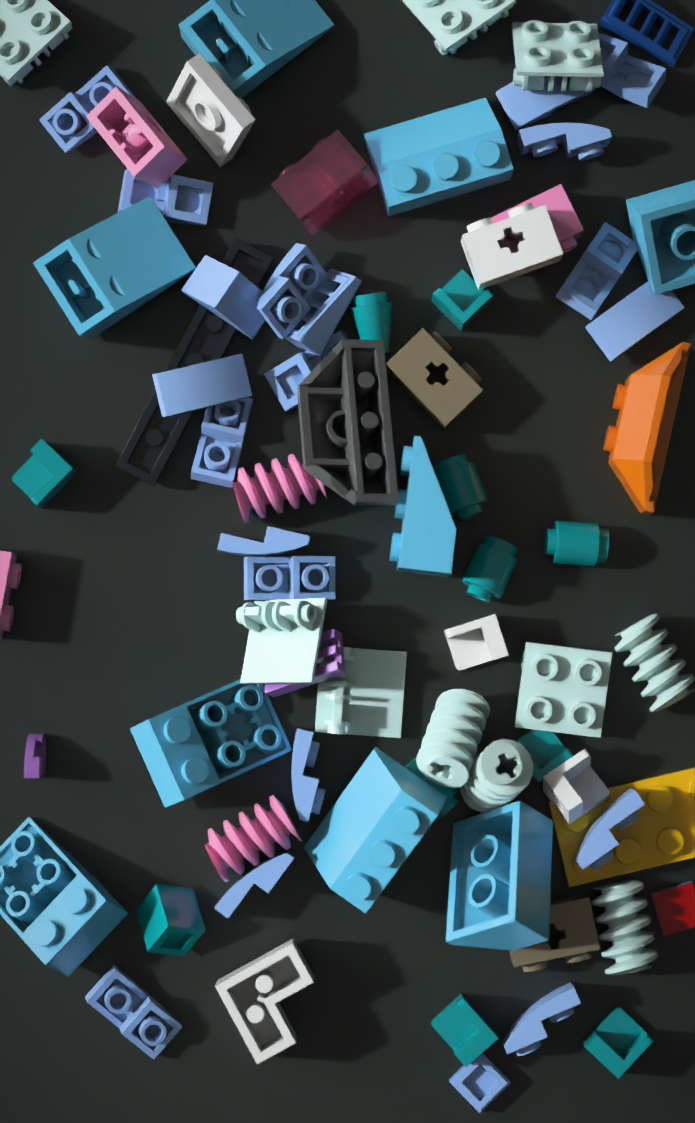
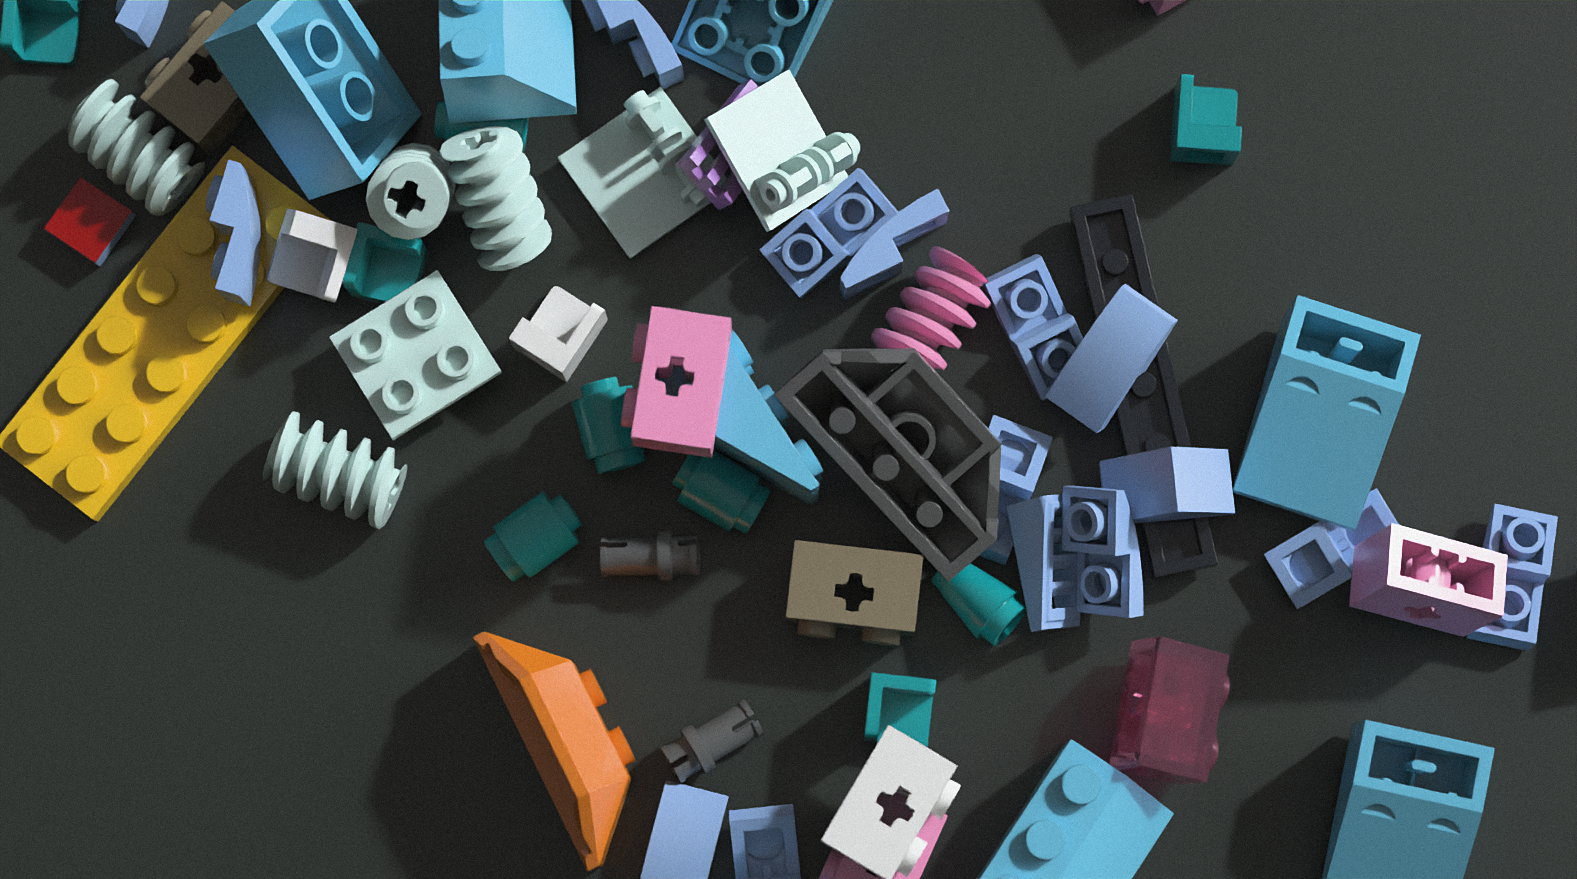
camera: 145 degrees right, 5 degrees down
white plate [166,53,256,167] -> none
none -> dark grey pin [600,530,700,581]
none -> bright pink brick [621,306,732,458]
none -> dark grey pin [660,699,764,784]

